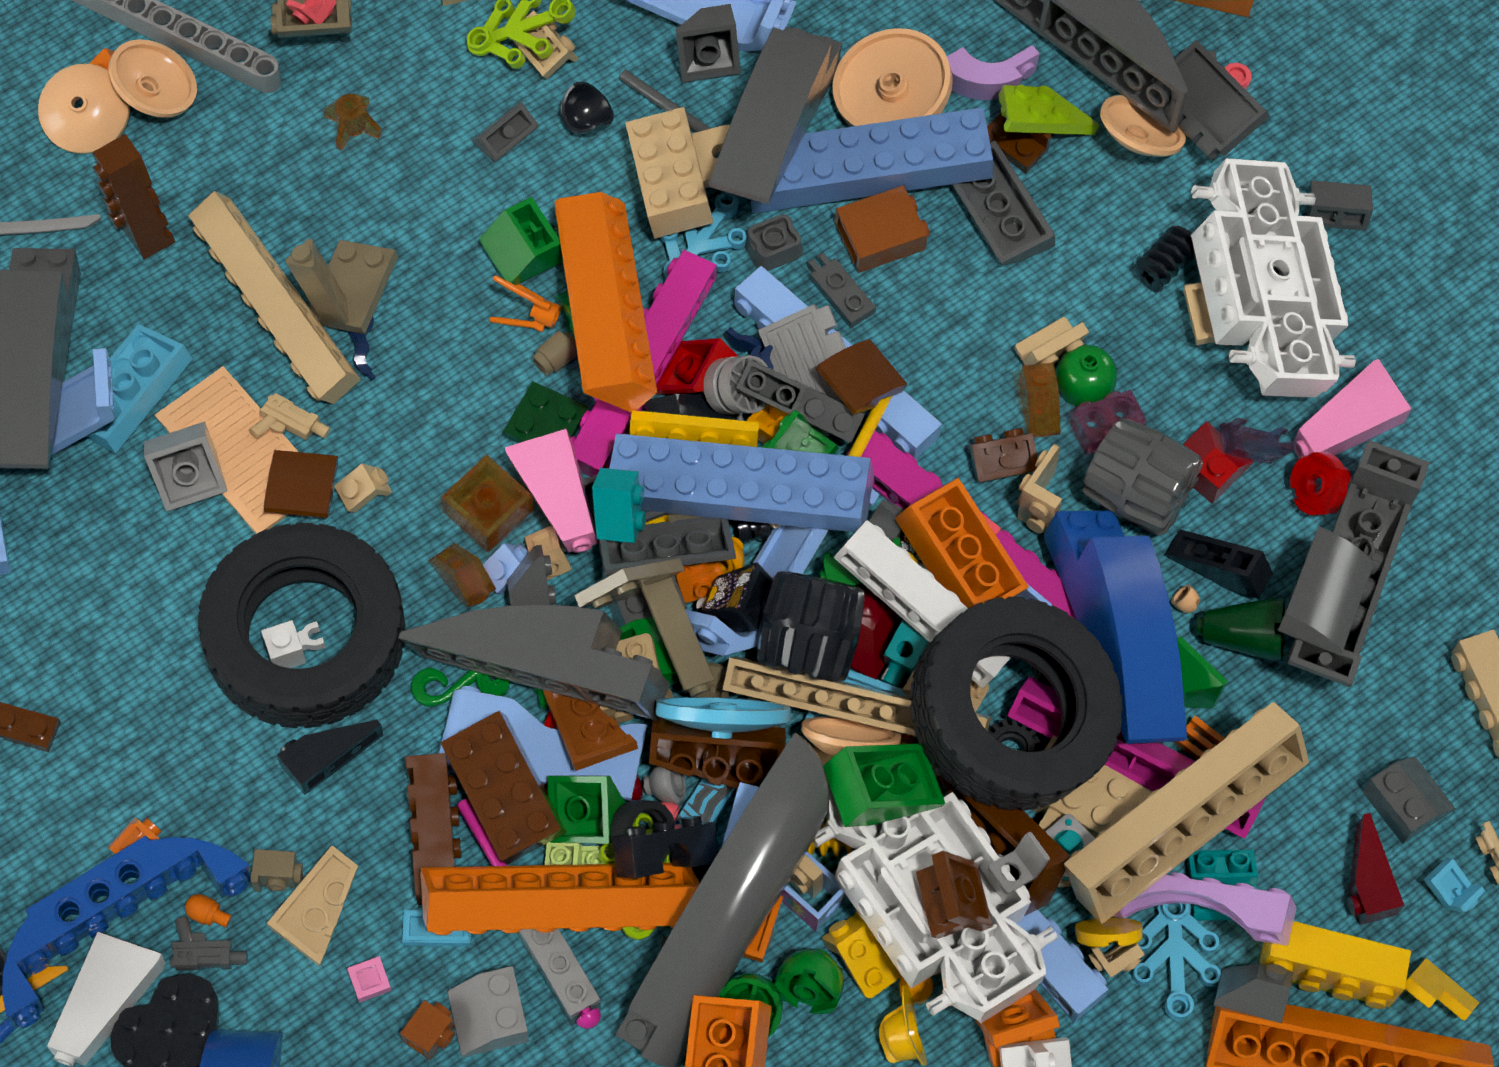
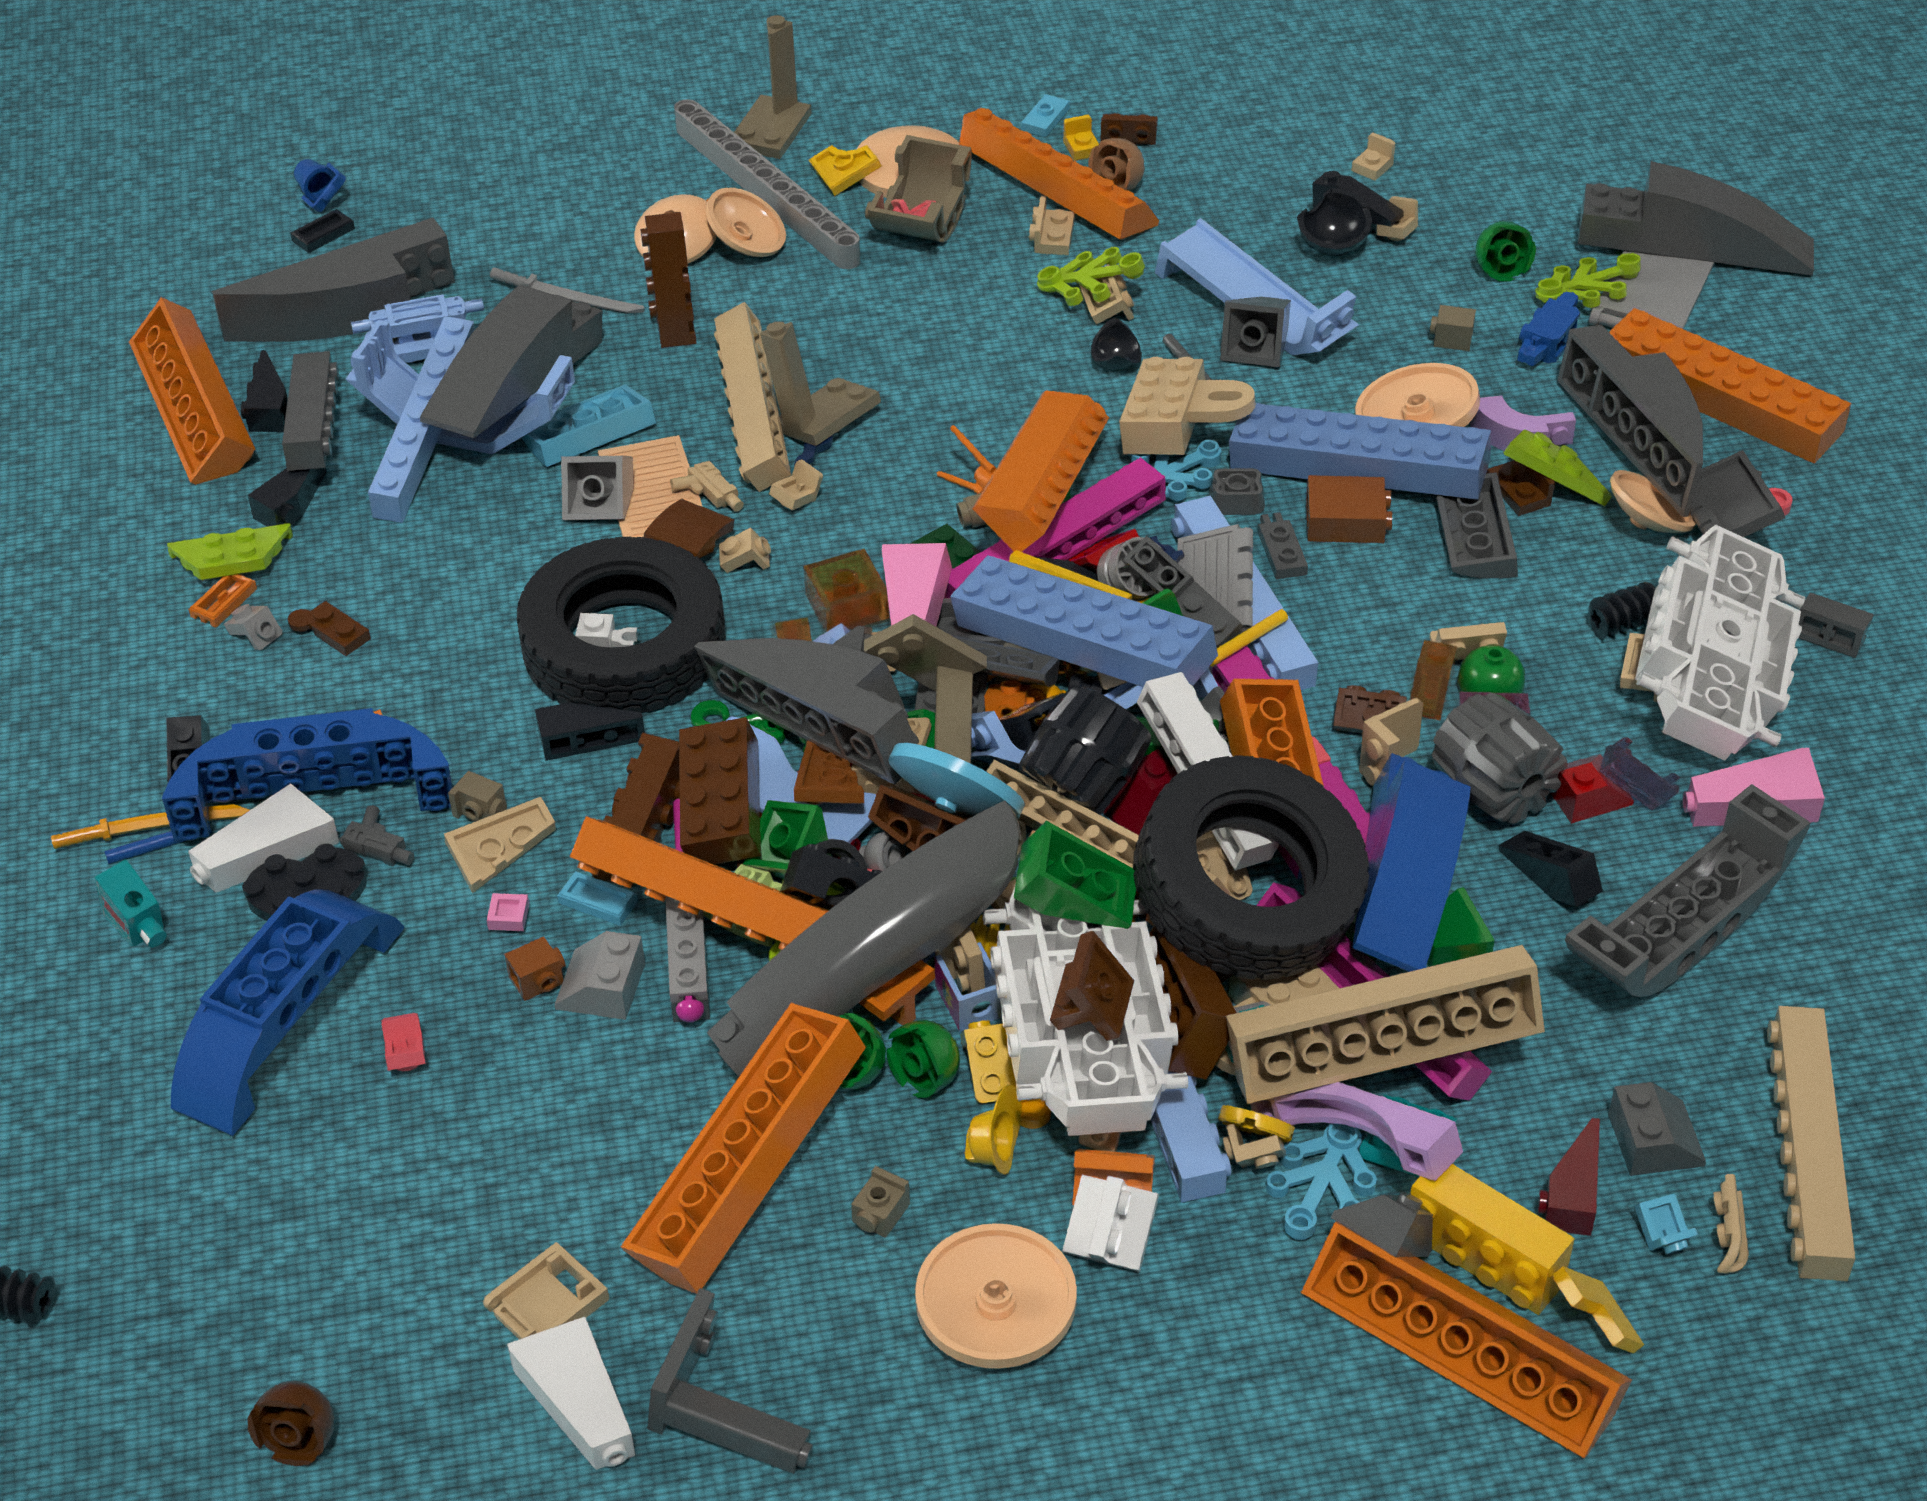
camera: 30 degrees right, 20 degrees down
orange cylinder [185,894,232,928] -> none
clear orange brick [324,94,382,150] -> none
dark grey slope [472,102,540,162] -> none
green slope [479,197,563,285] -> none
teal brick [592,468,646,543] -> none
dark grey slope [709,27,842,204] -> none
reddish brown slope [816,339,907,414] -> none
light grey bracket [988,832,1050,894] -> none
light nougat hinge [1171,585,1200,613] -> none
dark green cone [1197,597,1285,662] -> none
dark grey slope [1278,526,1374,655] -> none
red plate [1290,452,1351,515] -> none
none -> tan bracket [769,460,823,510]

